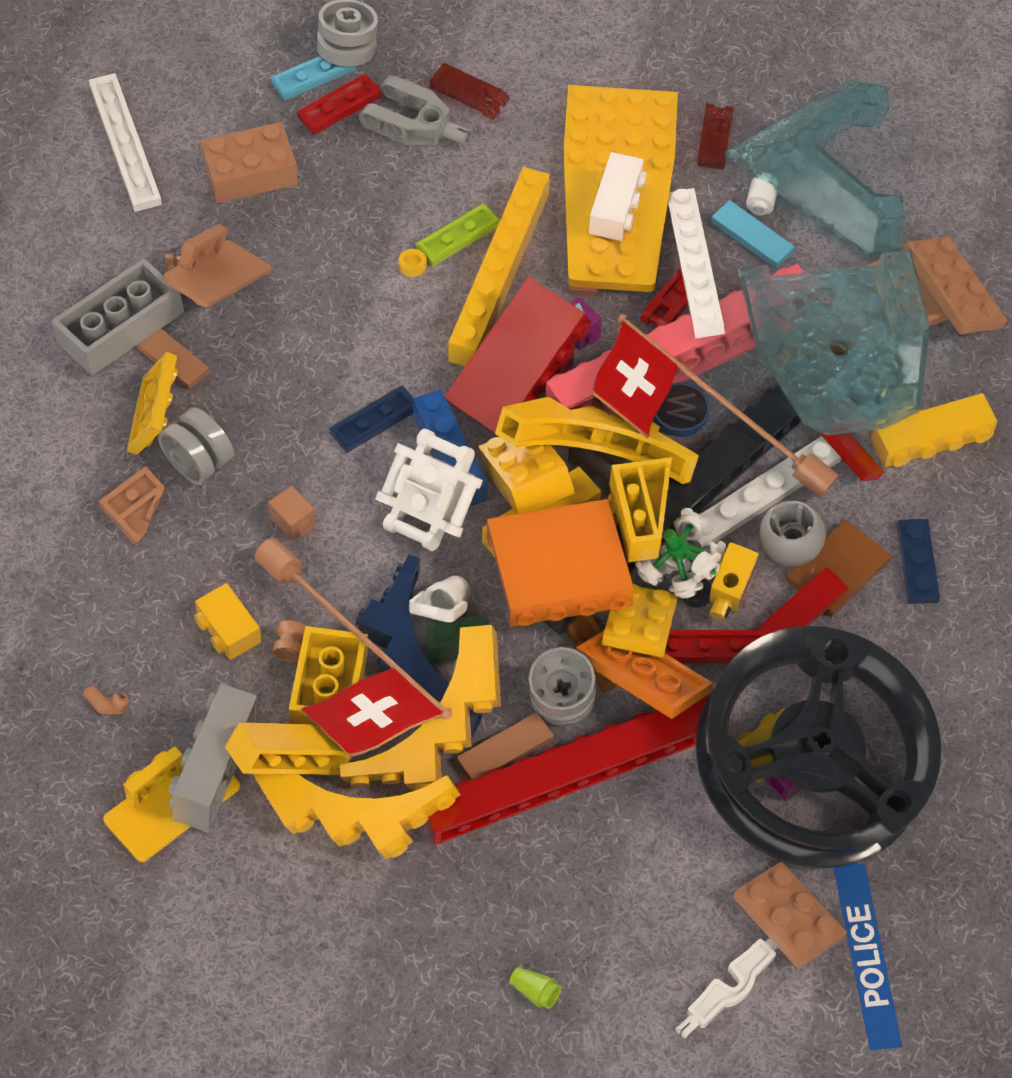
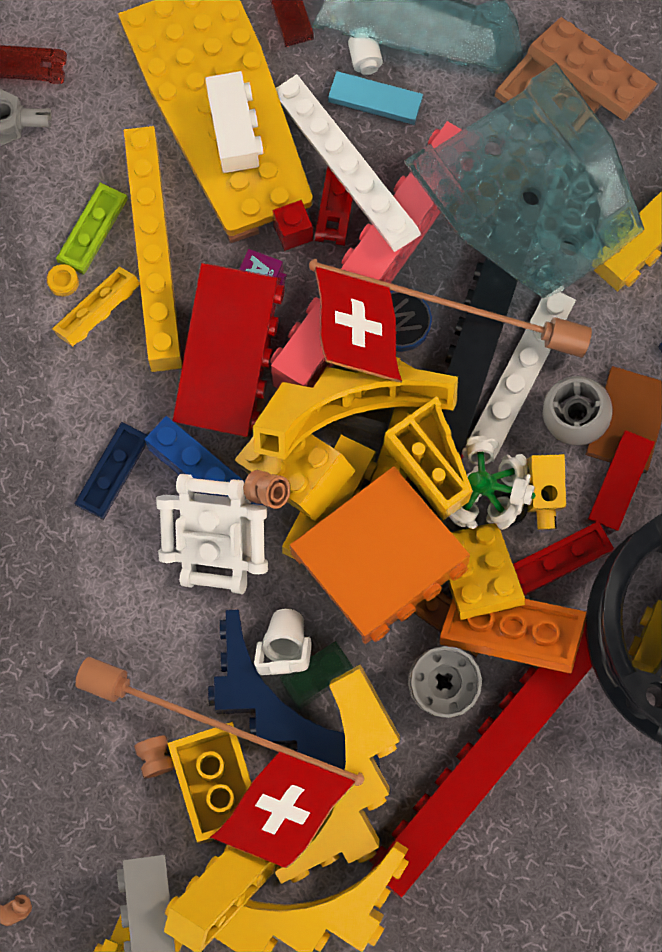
camera: 25 degrees left, 15 degrees up
yellow brick [194,583,262,660] -> none
nougat brick [268,486,316,541] -> none
nougat tile [457,712,554,780] -> none
red tile [807,410,885,481] -> none
none -> yellow plate [52,267,140,347]
none -> nougat wheel [243,470,290,509]
none -> red brick [272,200,313,251]

